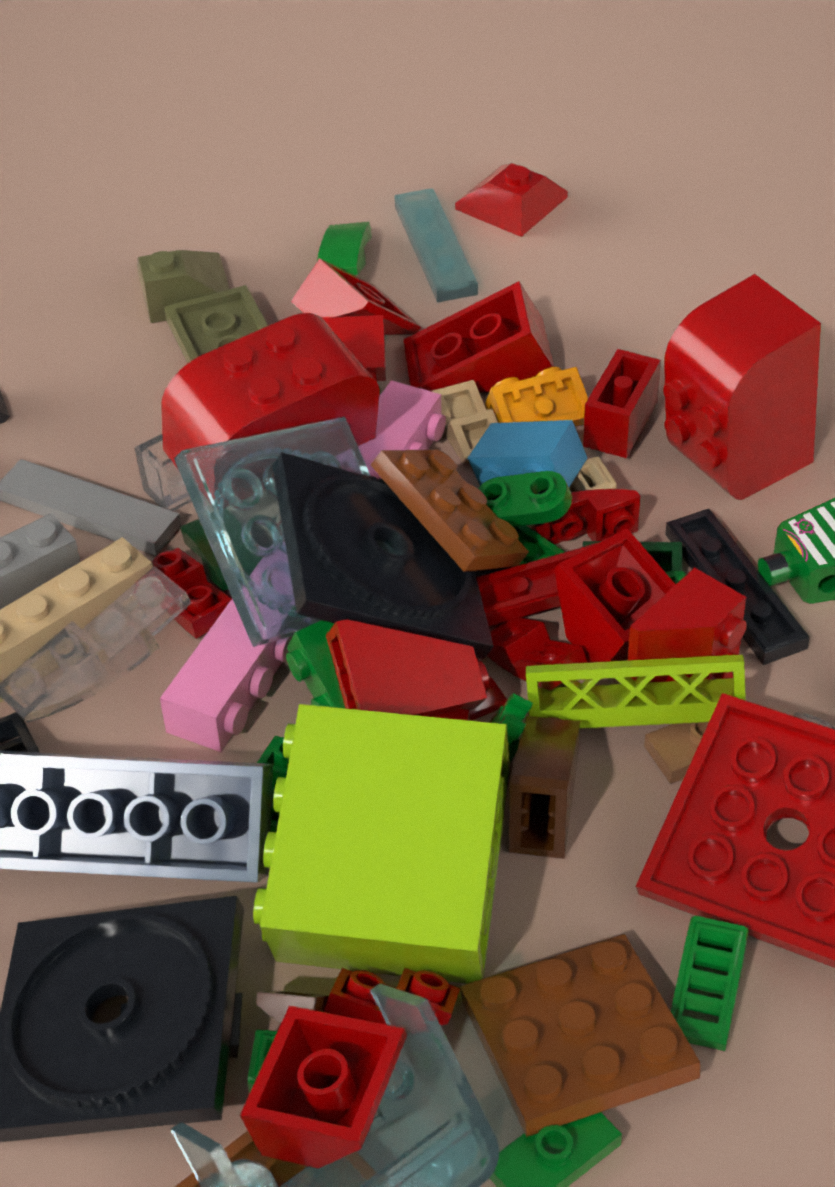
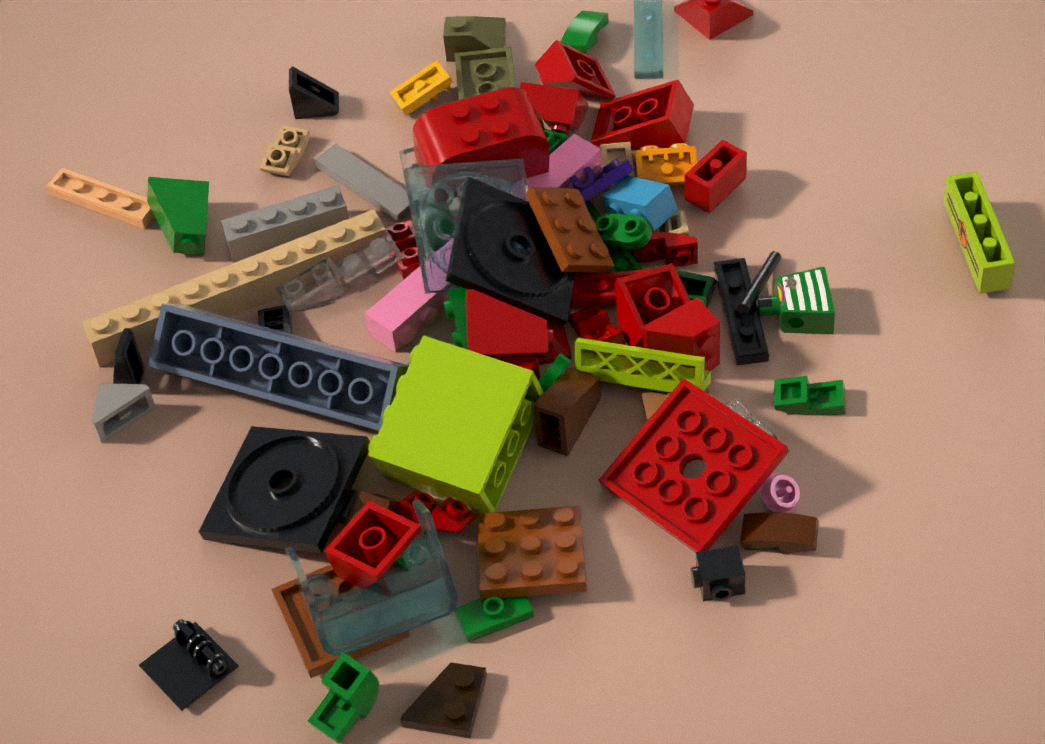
camera: 20 degrees right, 5 degrees up
red brick [663,274,821,500] -> none
green slope [671,916,749,1051] -> none
none -> yellow plate [390,60,453,116]
none -> dark purple plate [570,159,634,202]
none -> black bar [737,251,781,315]

